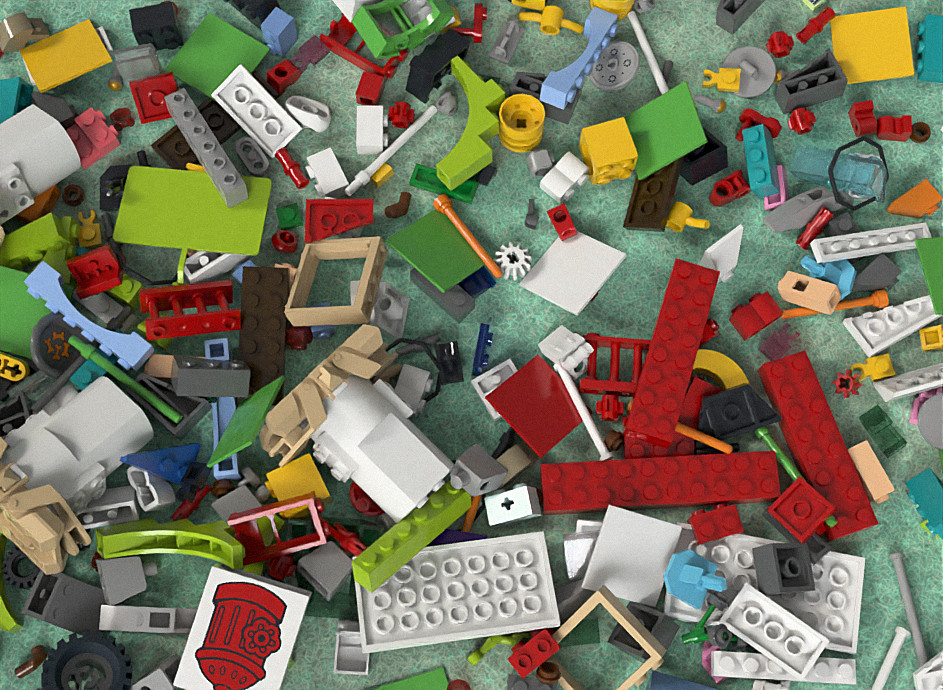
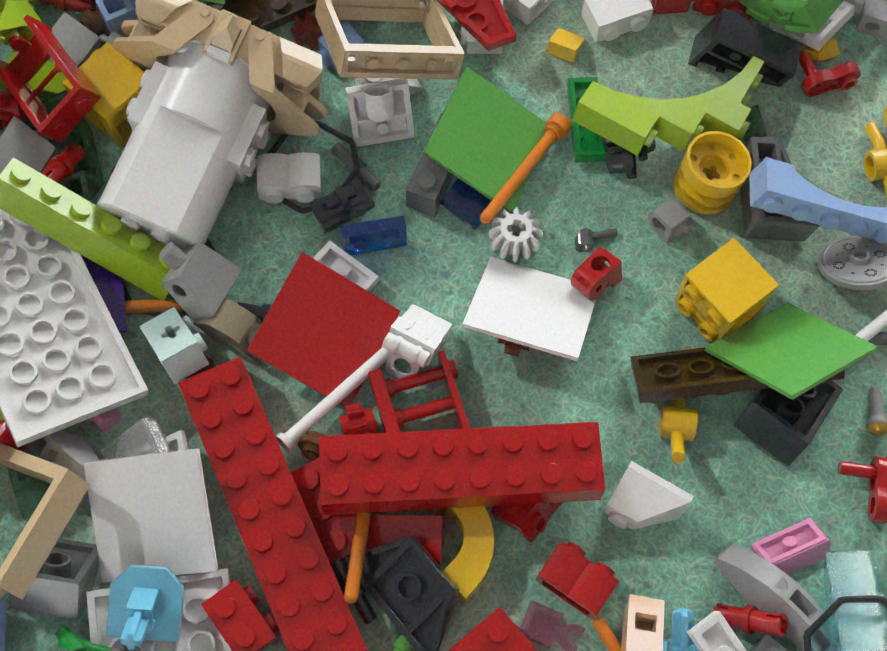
camera: 70 degrees right, 5 degrees down
white bar [344,105,437,196] -> none
tan arm [375,363,402,383] -> none
reddish brown arm [384,192,412,219] -> none
red gear [388,101,415,129] -> none
light grey tile [436,92,458,116] -> none
light grey hinge [489,18,525,64] -> none
white brick [540,152,589,204] -> none
red piece [709,170,751,207] -> none
teal brick [742,124,780,198] -> none

